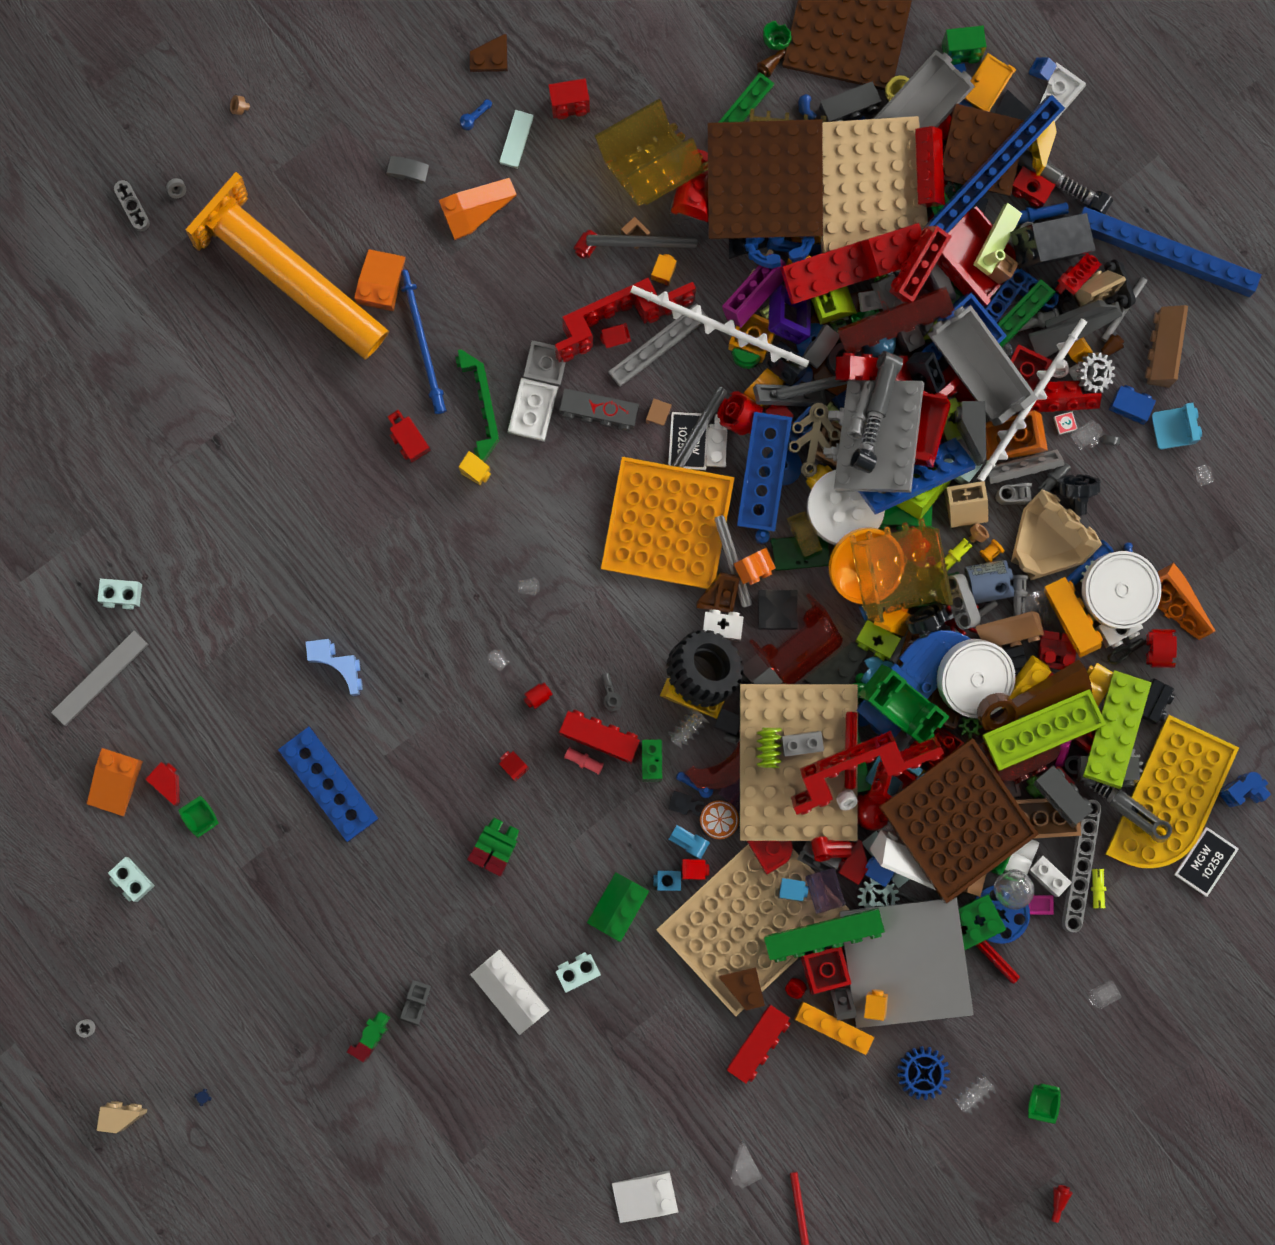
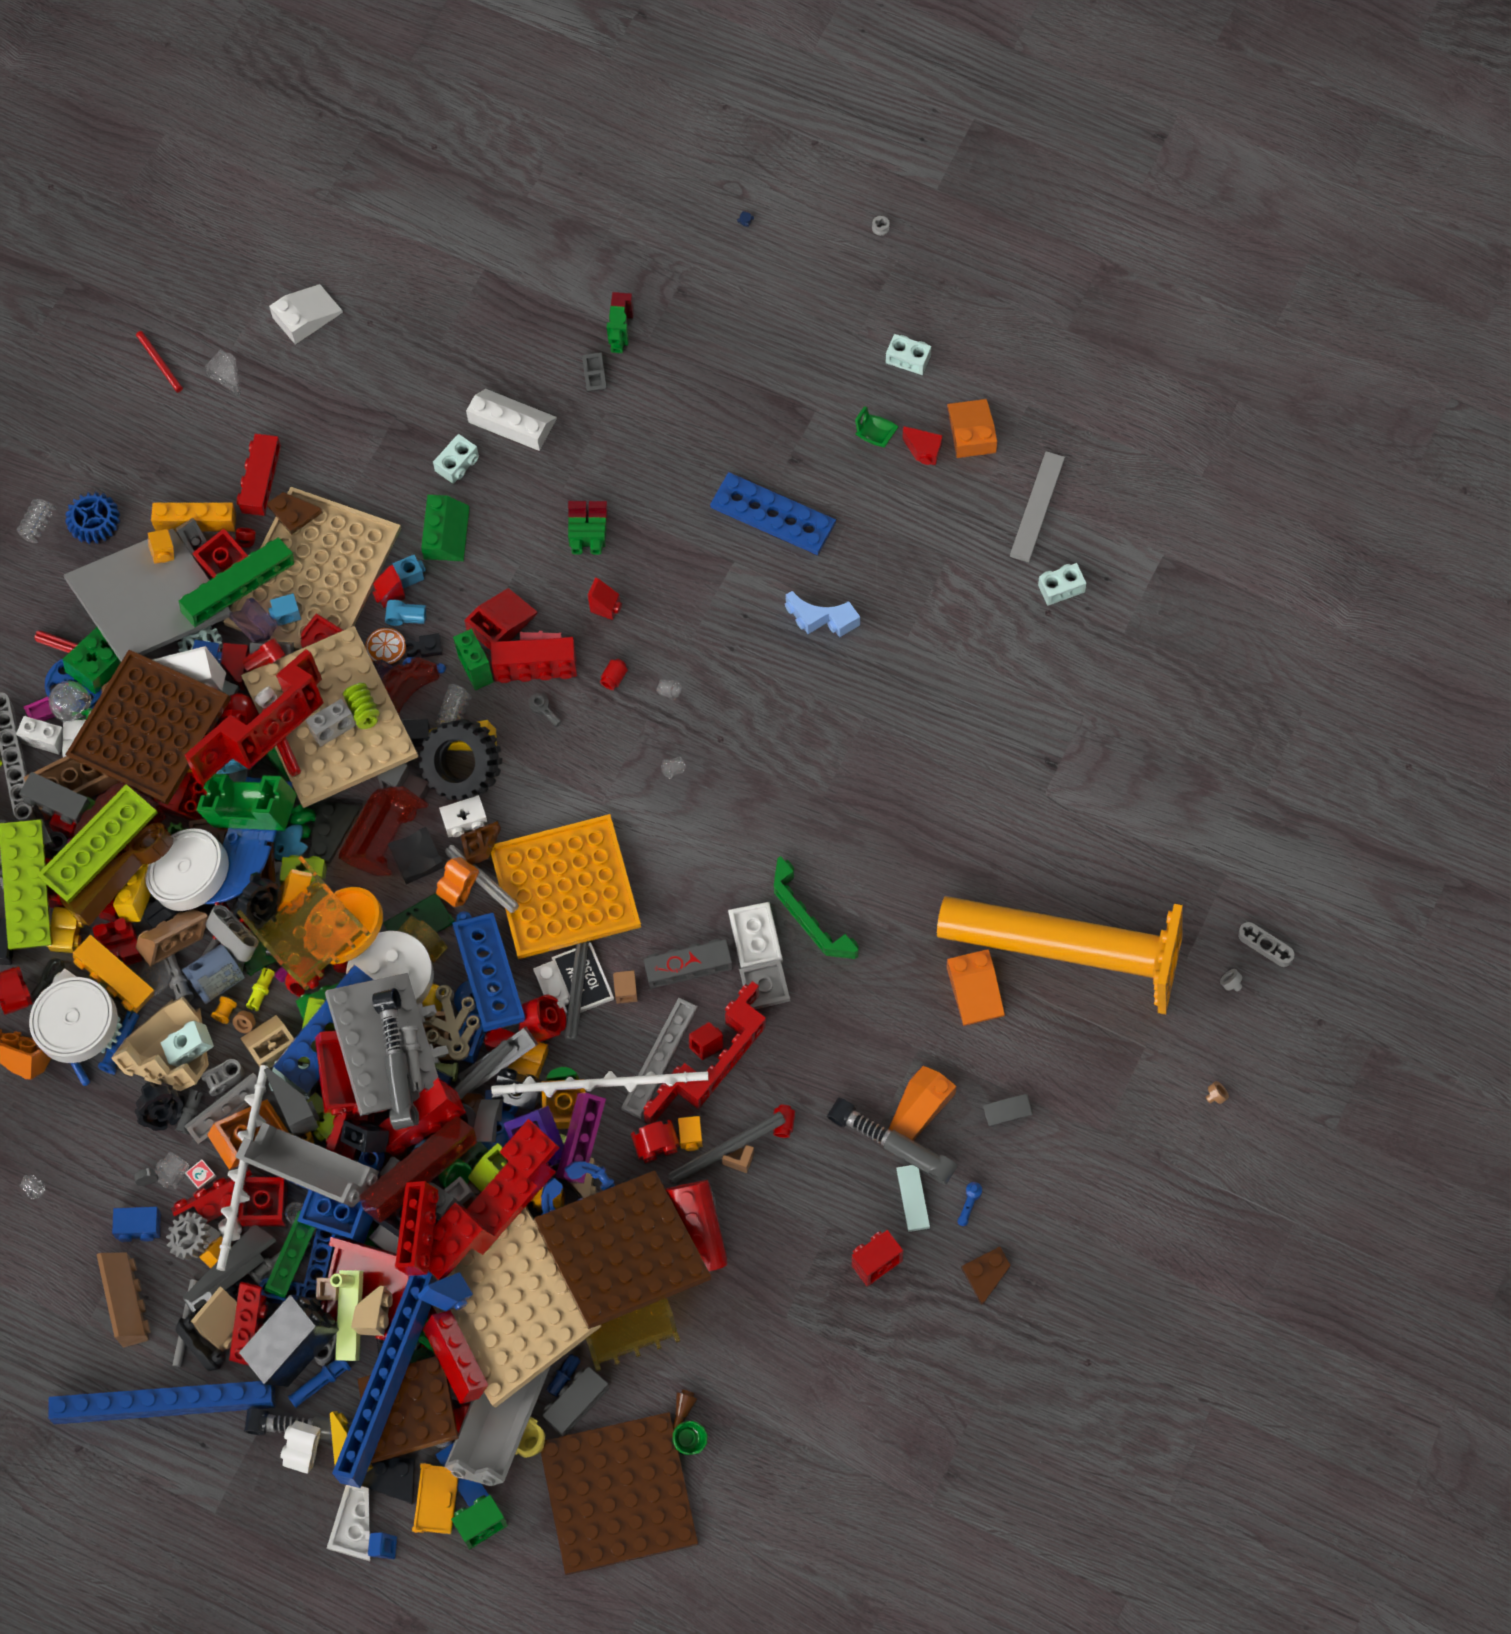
camera: 160 degrees right, 15 degrees down
tan slope [97,1101,147,1133] -> none
red brick [387,410,431,463] -> none
blue bar [400,269,447,414] -> none
yellow slope [459,451,491,485] -> none
clear yellow windscreen [595,99,708,206] -> none
green plate [718,72,775,123] -> none
blue arm [798,94,817,120] -> none
red brick [1011,166,1056,208] -> none
reddish brown cone [1094,334,1124,364] -> none
medium azure bracket [1152,403,1202,450] -> none
none -> light aqua brick [161,1021,214,1067]
none -> white brick [281,1421,321,1474]
none -> tan slope [351,1286,393,1336]
none -> blue slope [417,1272,473,1311]
none -> red slope [464,588,538,650]
none -> red brick [630,1120,680,1164]
none -> piece [827,1097,958,1185]

